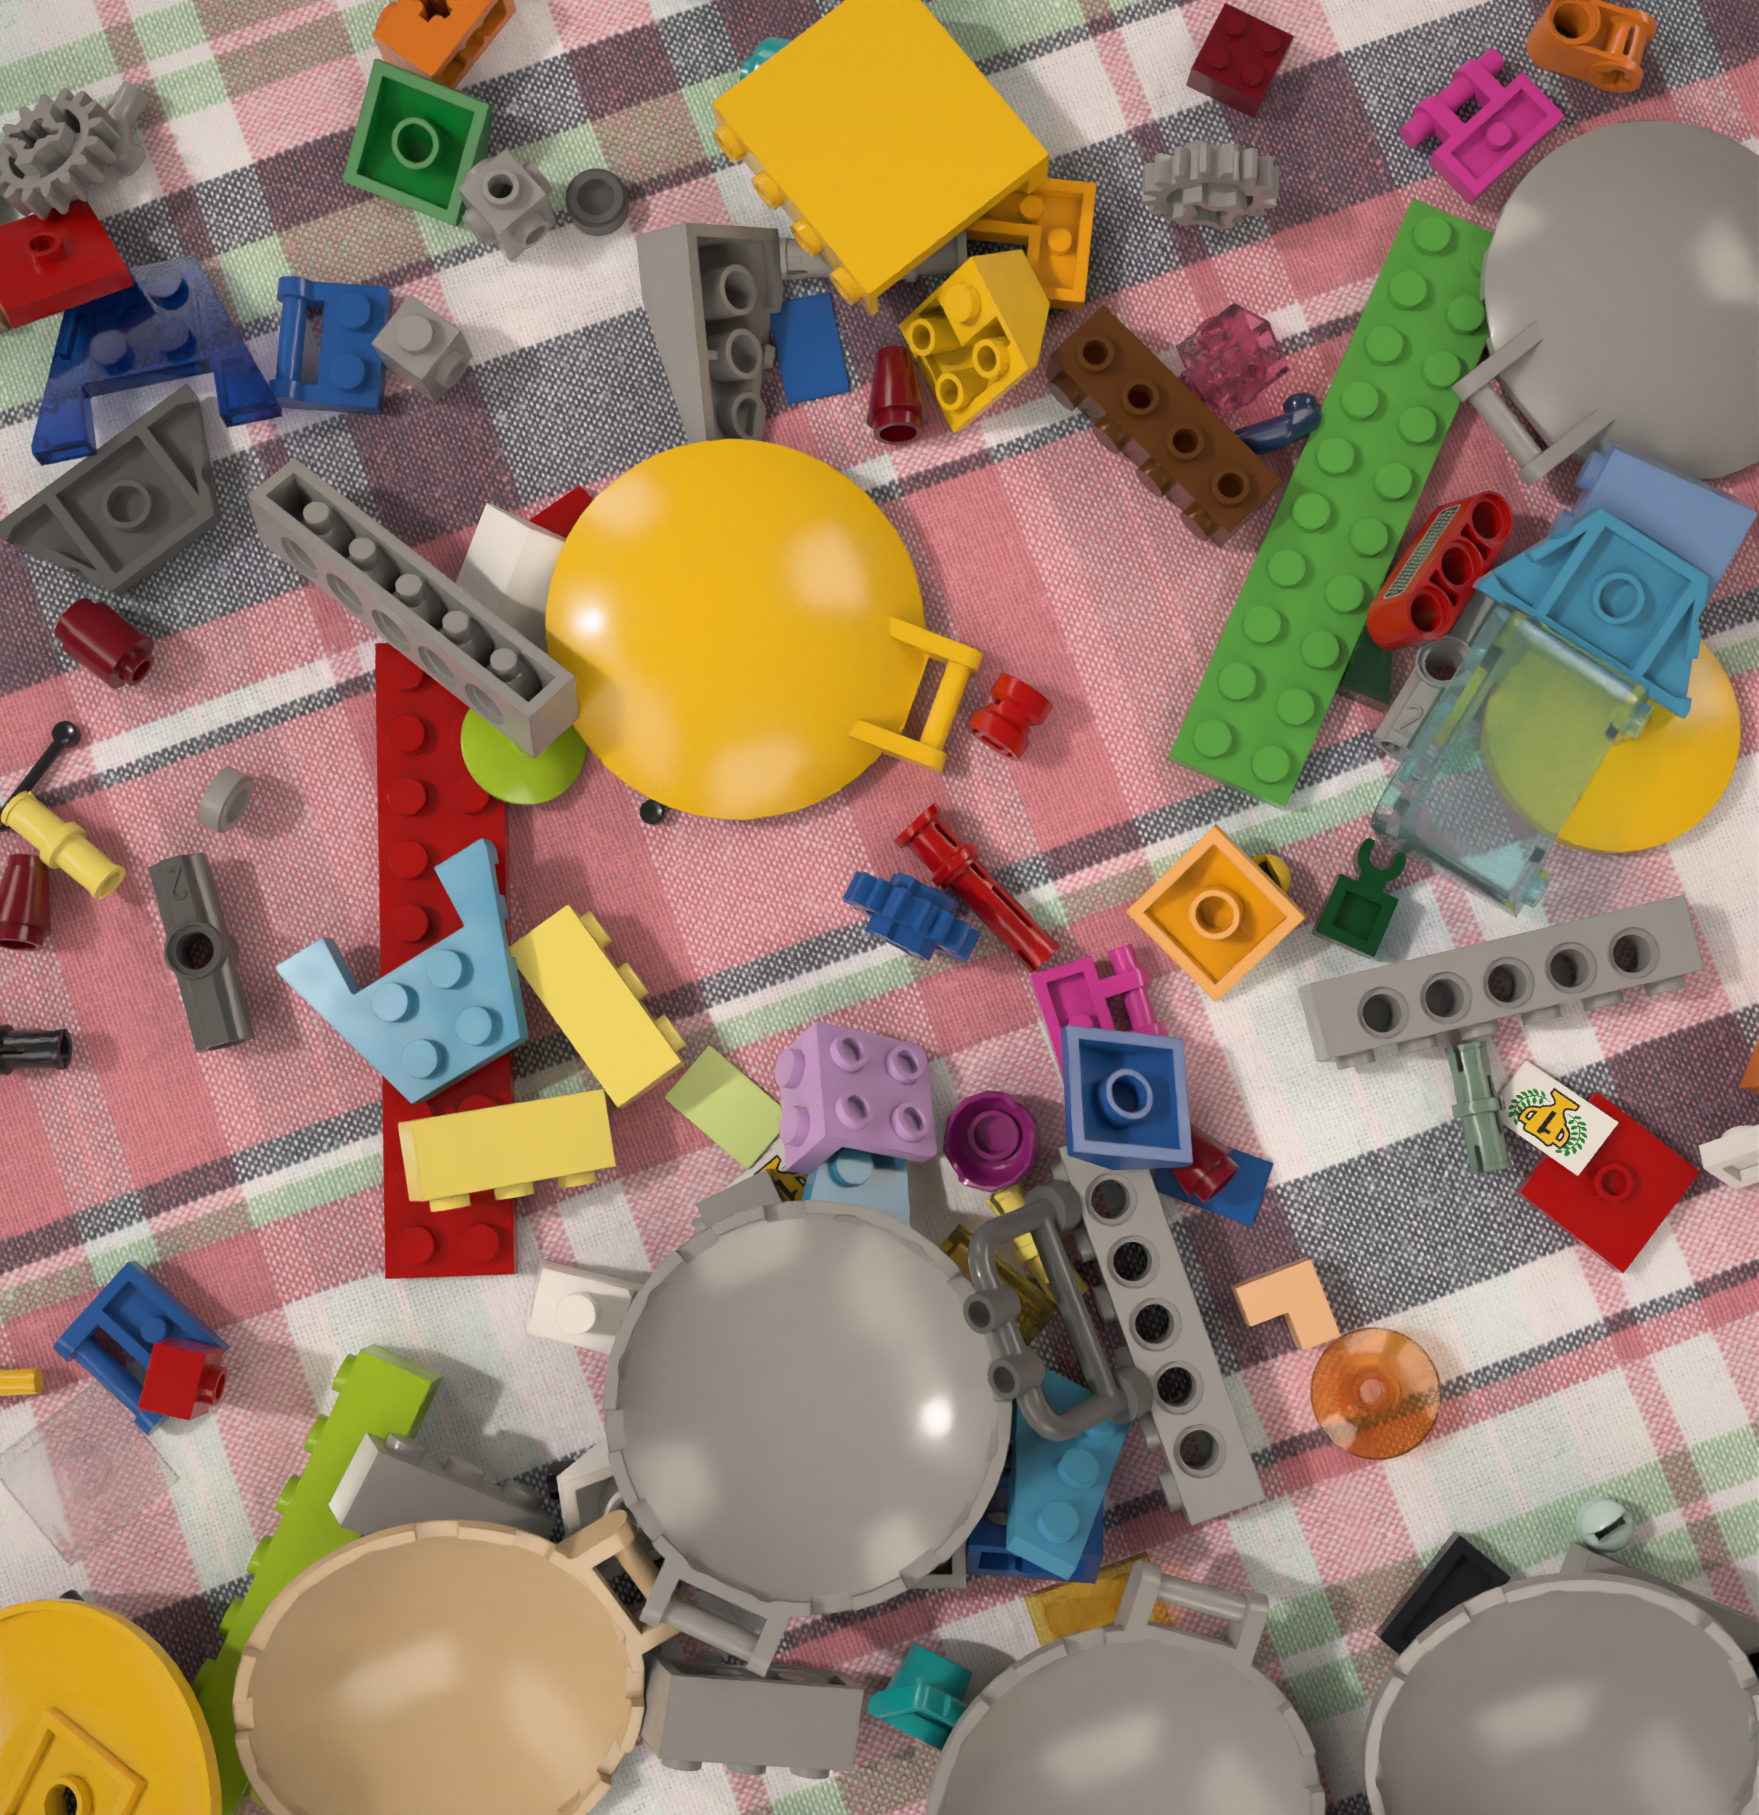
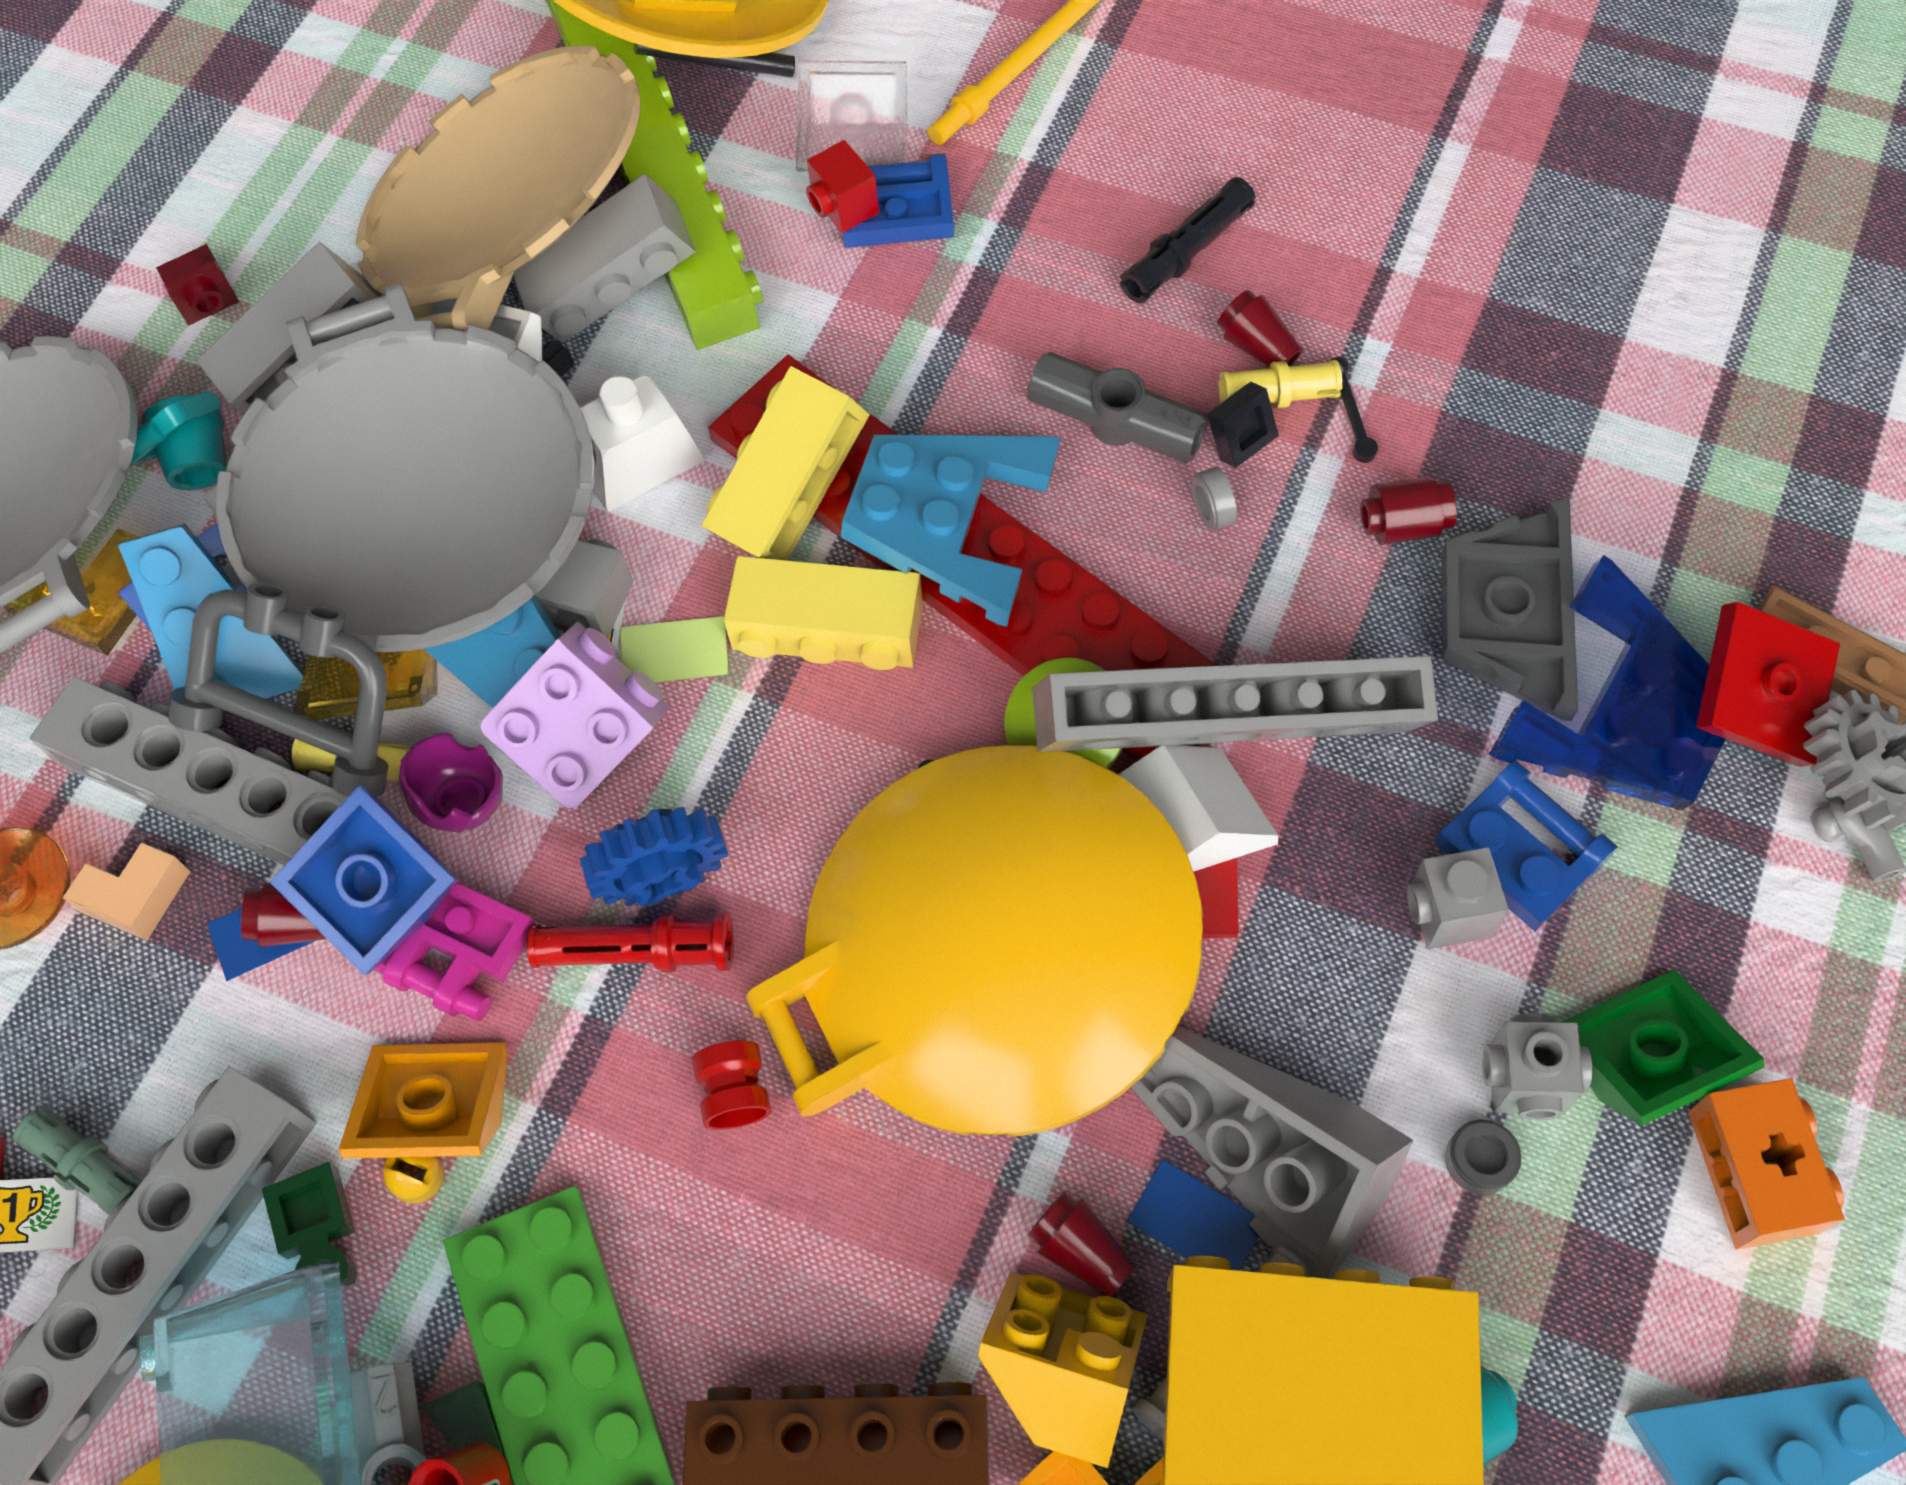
camera: 140 degrees right, 20 degrees down
none -> black plate [1207,382,1279,468]

